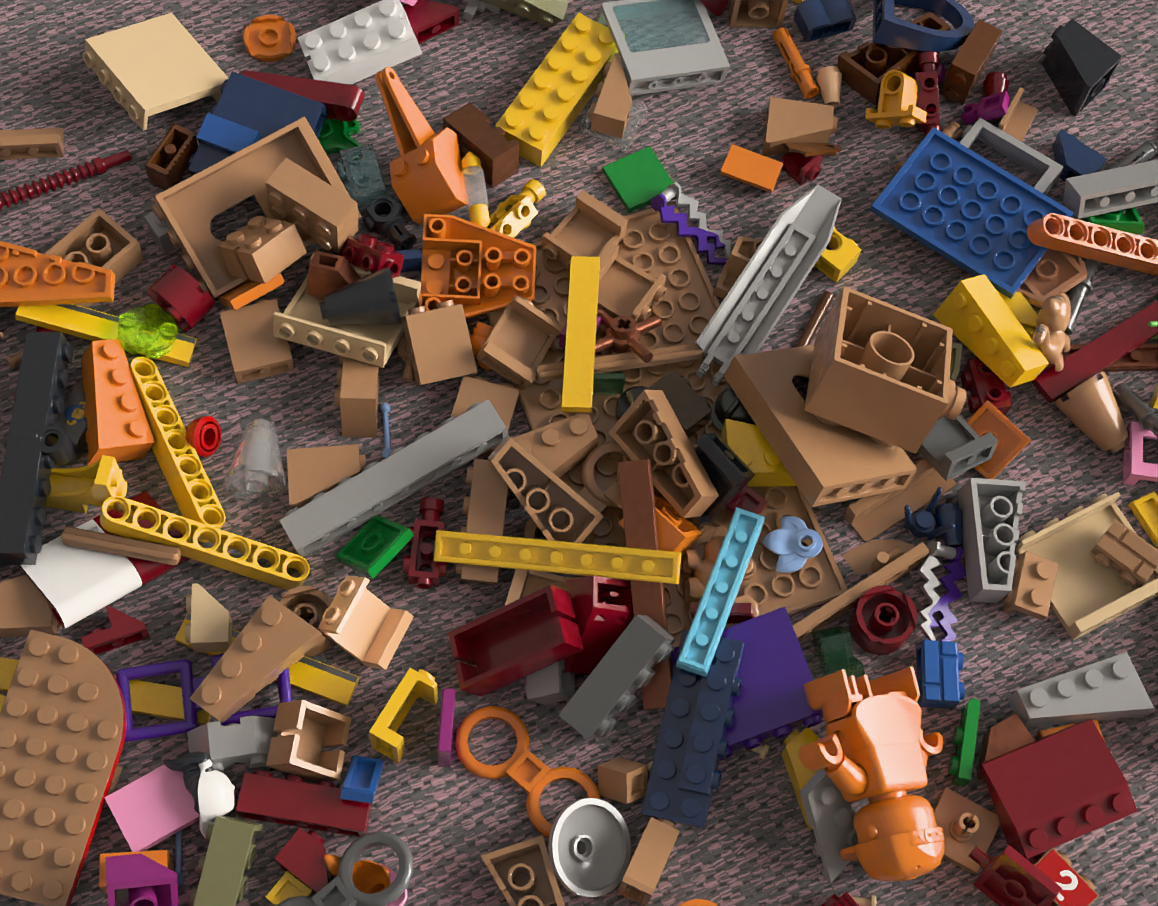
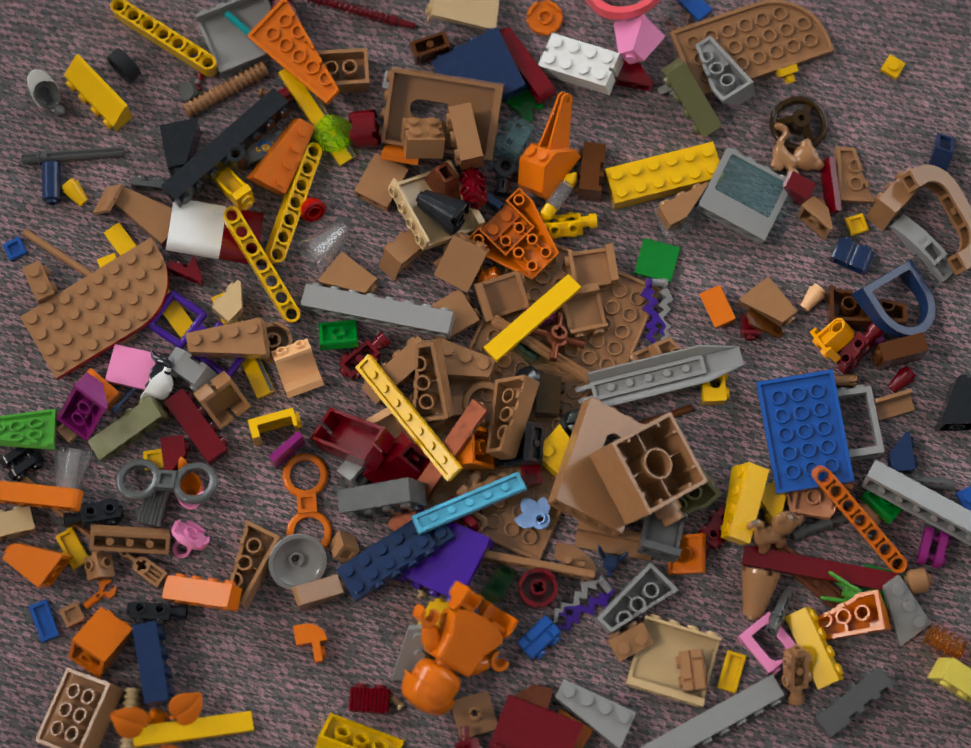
camera: 50 degrees right, 10 degrees up
medium nougat axle [61,526,181,566] -> none
blue tile [196,113,260,154] -> none
blue tile [340,755,384,804] -> none
medium blue hinge [379,402,393,459] -> none
orange pin [772,27,820,99] -> none
dark blue cone [933,503,963,547] -> none
green hinge [948,698,981,787] -> none
magenta plate [961,91,1010,125] -> none

